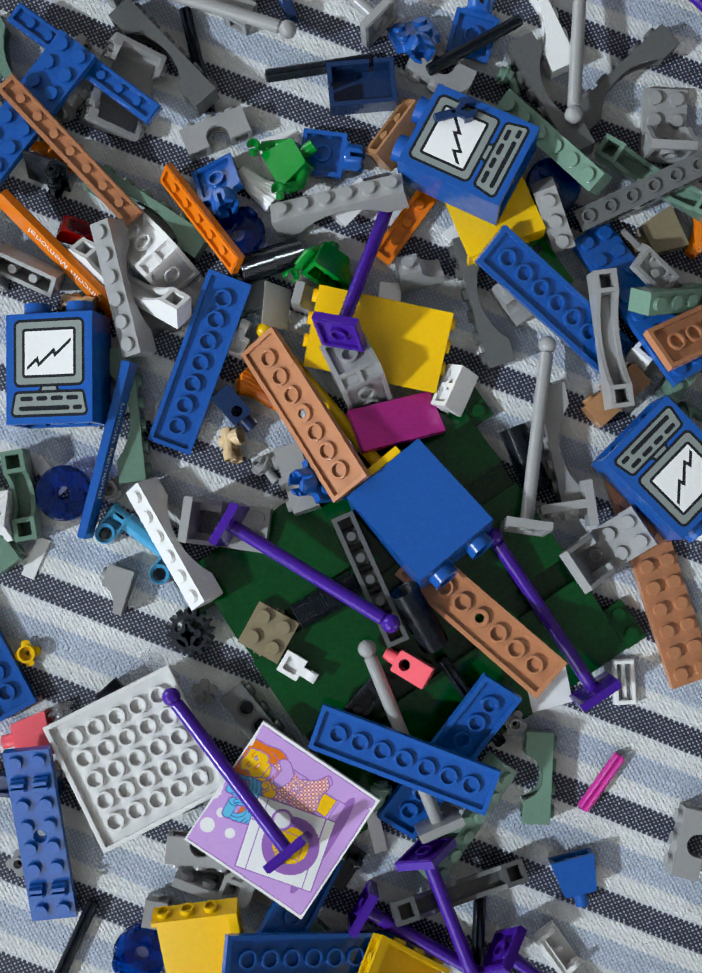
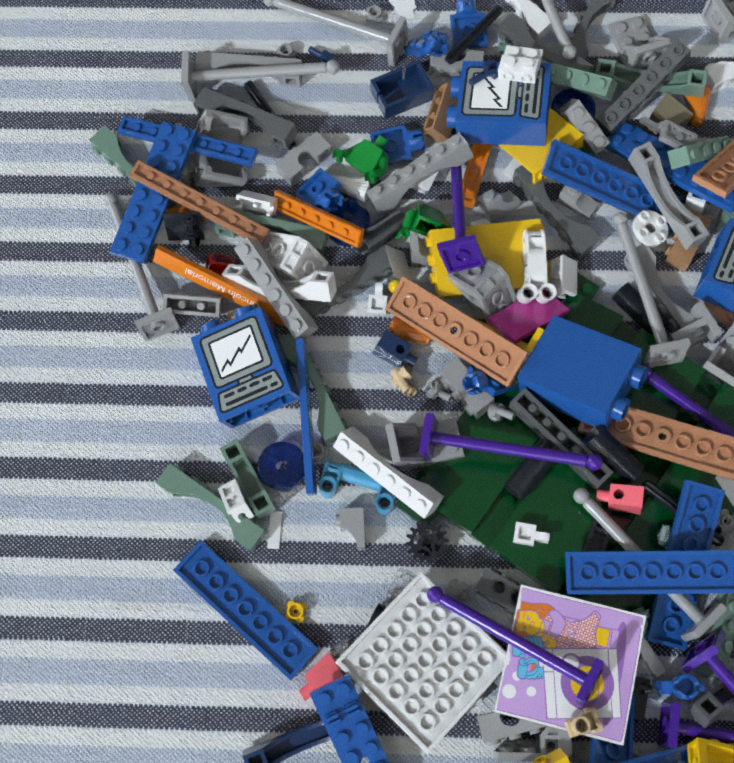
camera: 10 degrees left, 15 degrees down
blue plate [147,269,252,455] -> none
dark tan plate [237,601,300,664] -> none
black axle [265,53,373,83] -> none
none -> white hinge [236,190,278,217]
none -> light grey plate [488,403,515,422]
none -> white plate [498,45,543,84]
none -> white piece [516,229,557,304]
none -> tan plate [564,705,603,738]
none -> white plate [632,210,668,247]
none -> blue plate [652,674,705,700]
none -> clear light blue plate [657,524,672,549]

